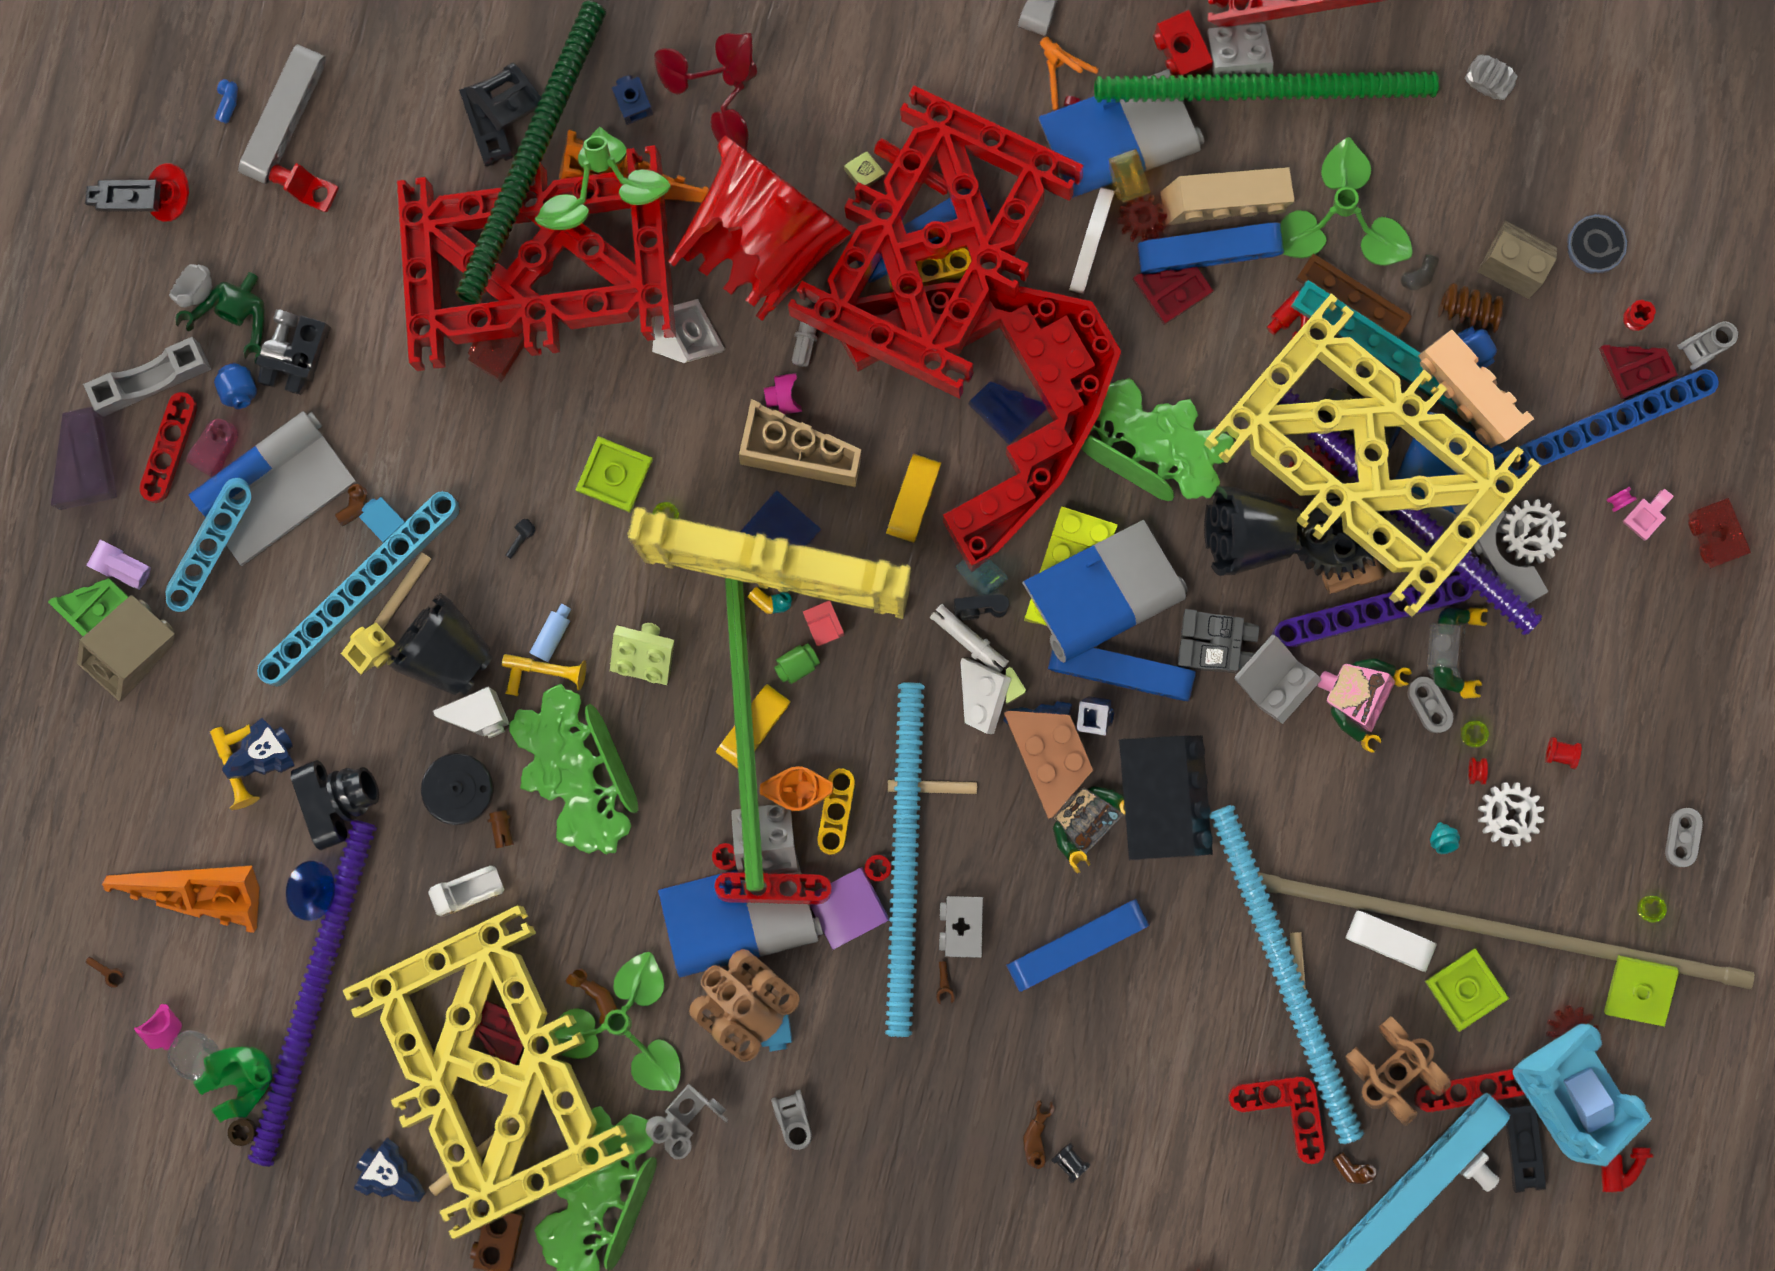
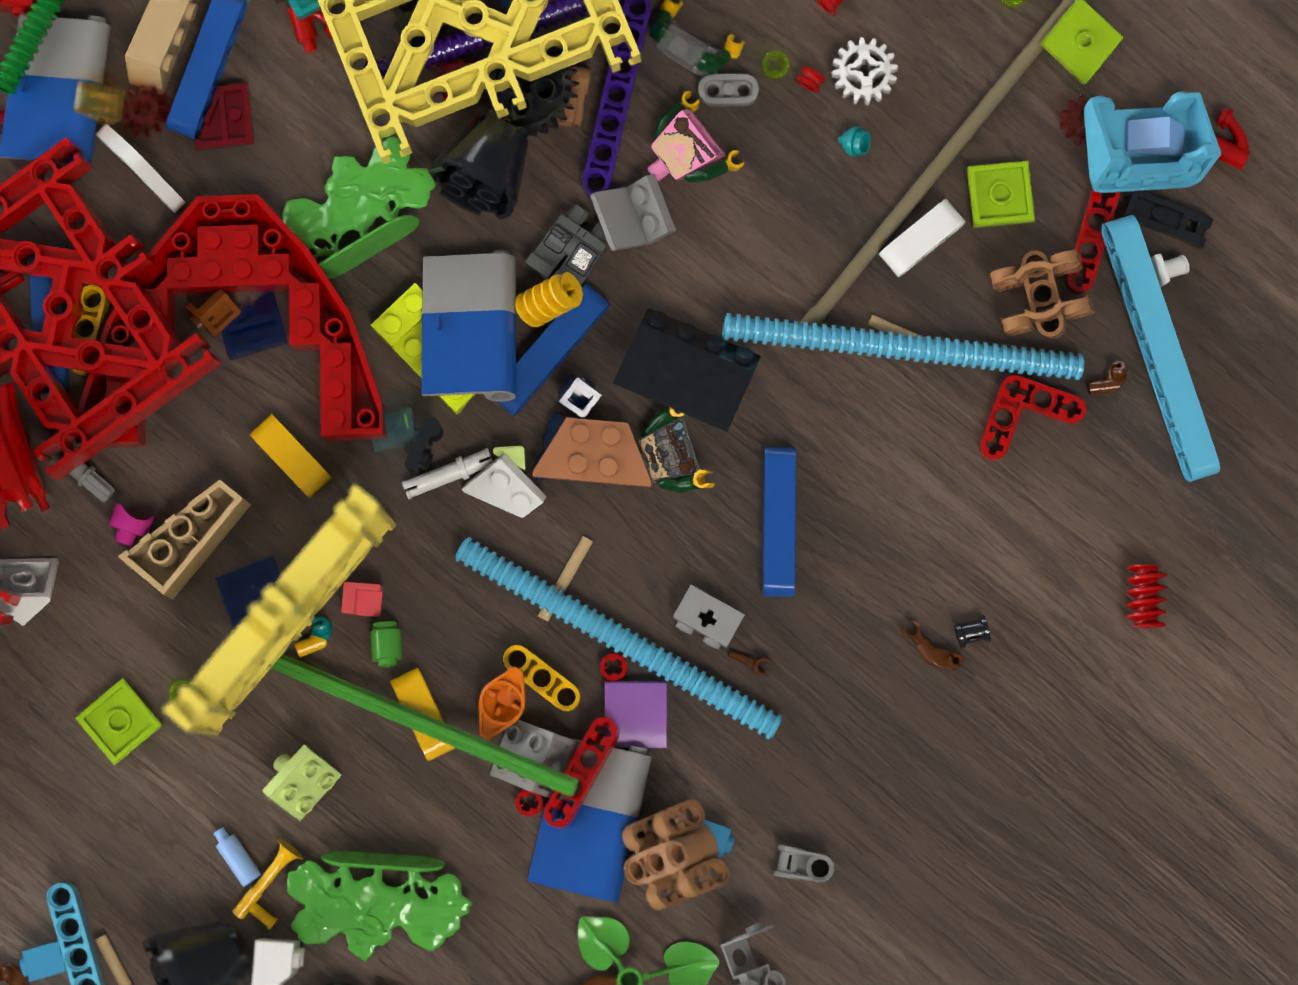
camera: 65 degrees left, 0 degrees up
black hand [505,519,535,559] -> none
none -> dark orange bracket [186,289,241,337]
none -> yellow piece [515,272,583,327]

